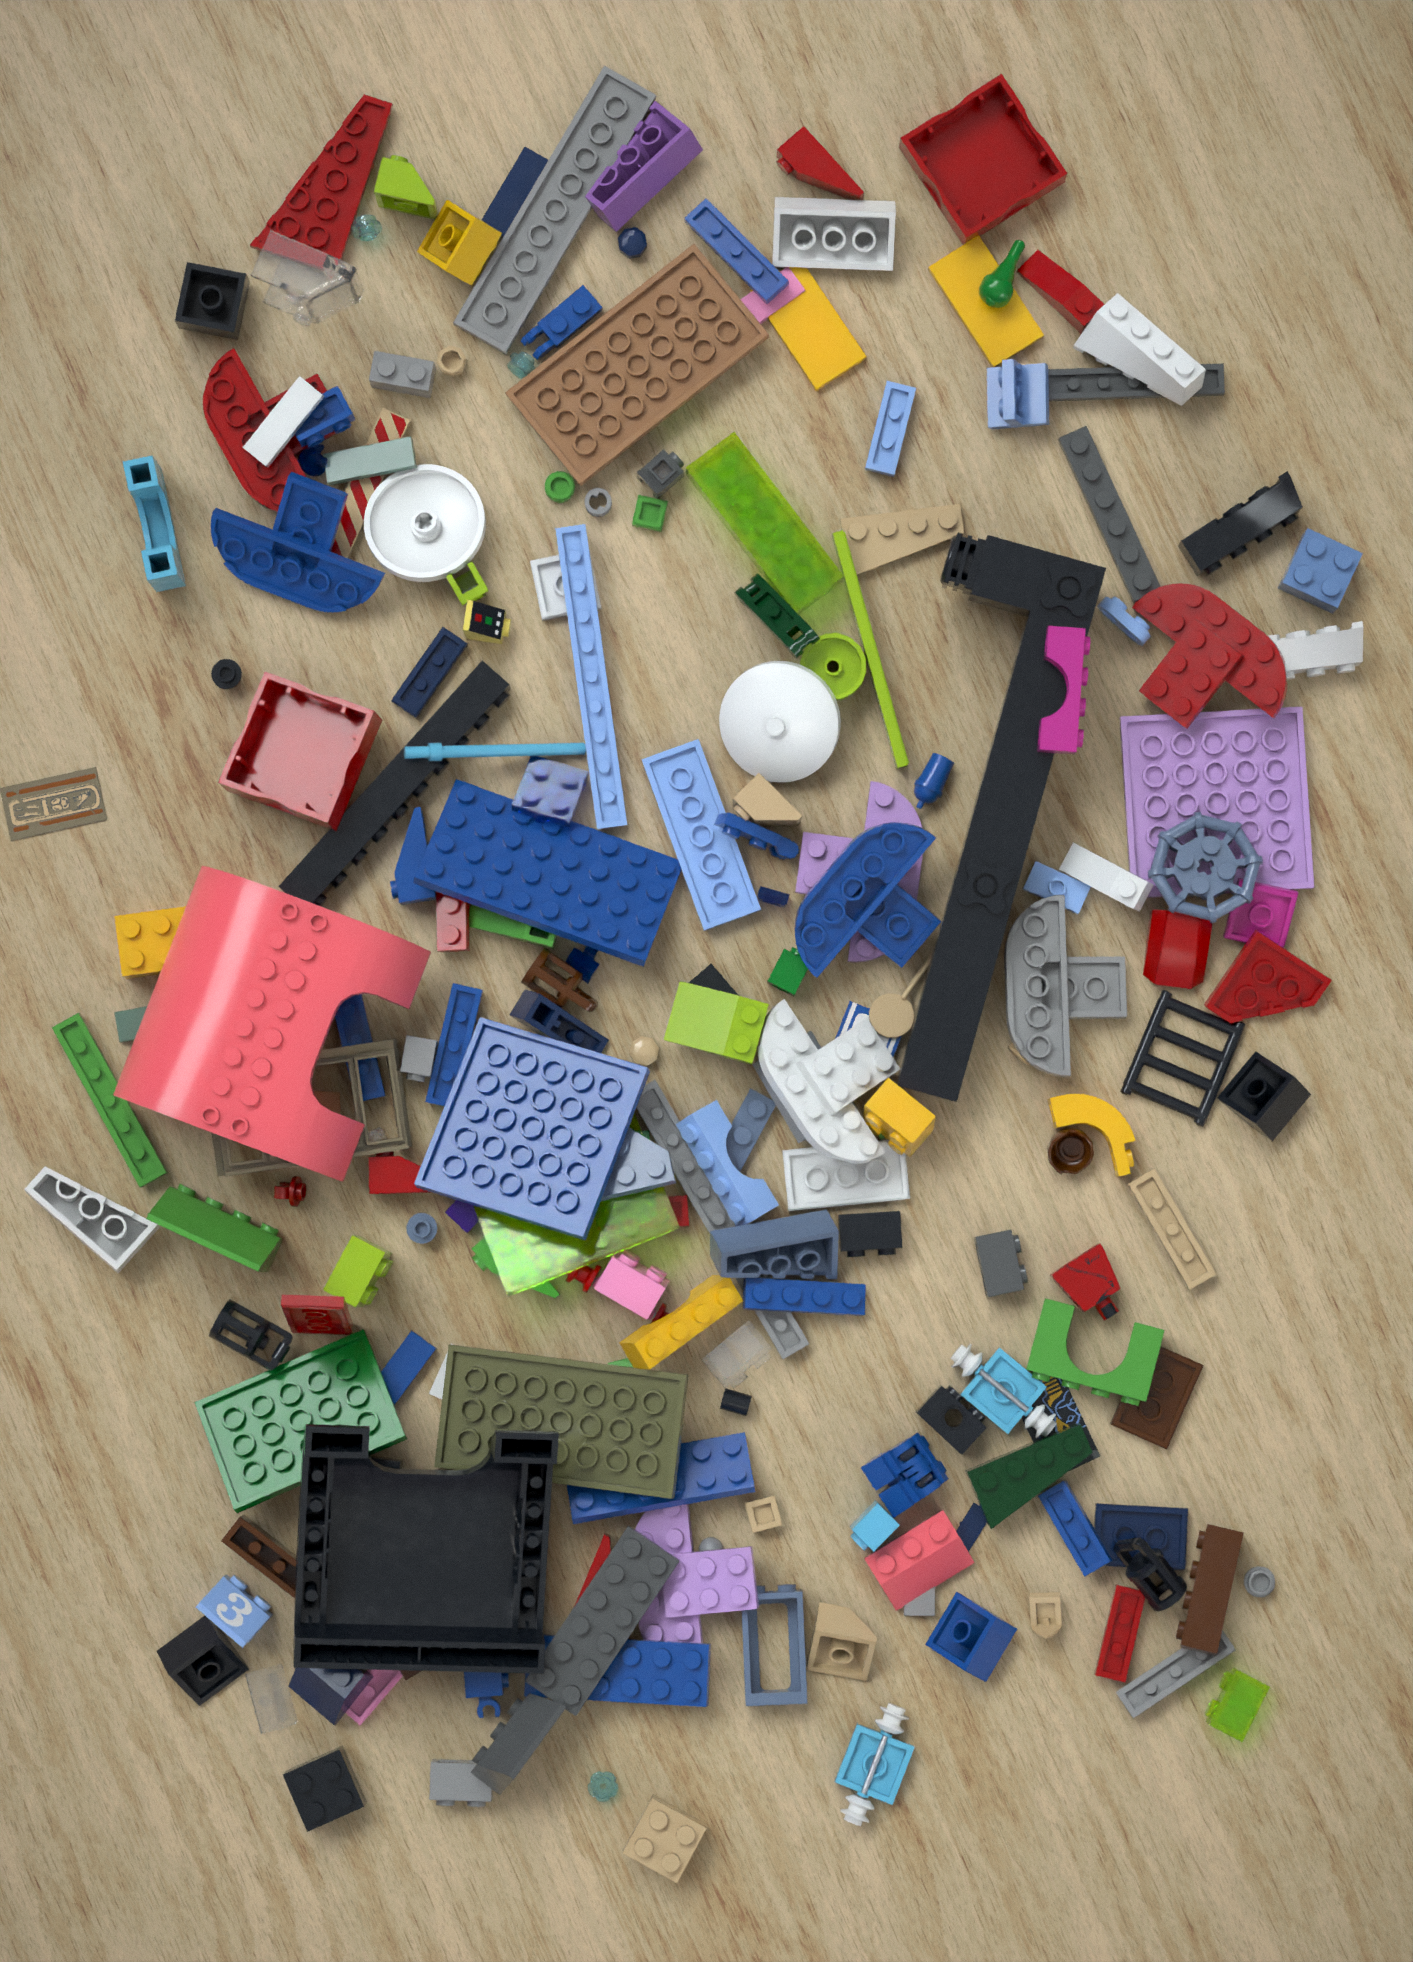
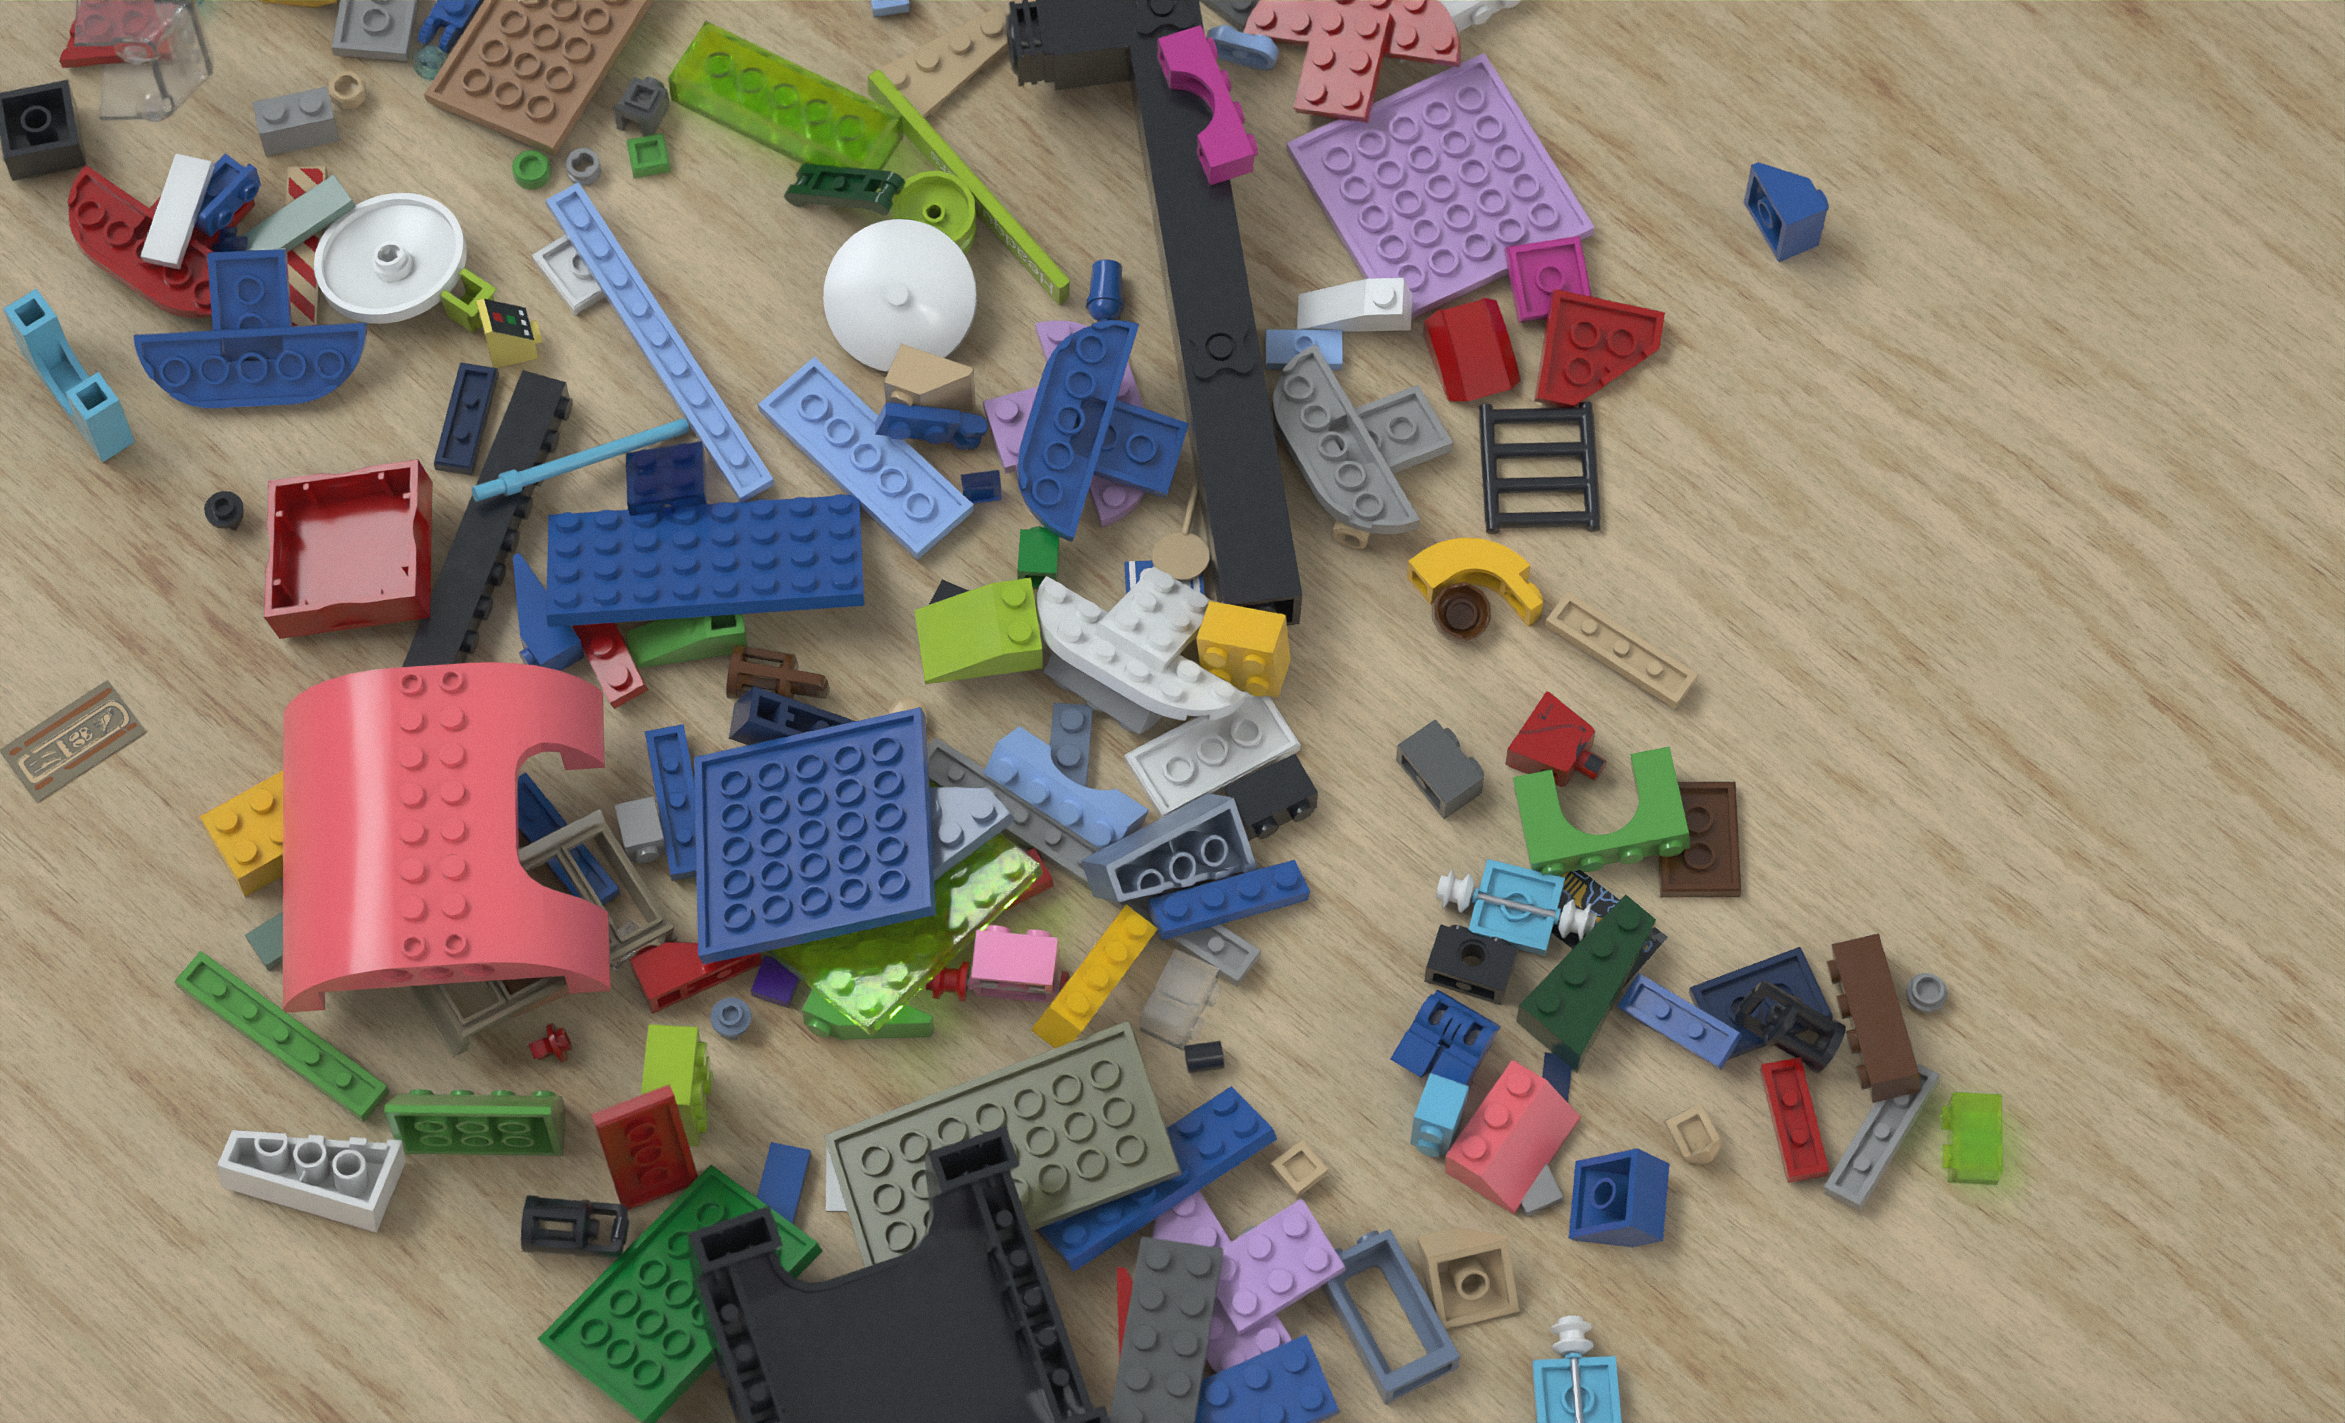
camera: 25 degrees left, 20 degrees down
clear blue tile [566,946,600,984] -> none
sand blue plate [1148,812,1263,923] -> none
black slope [1217,1051,1311,1141] -> none

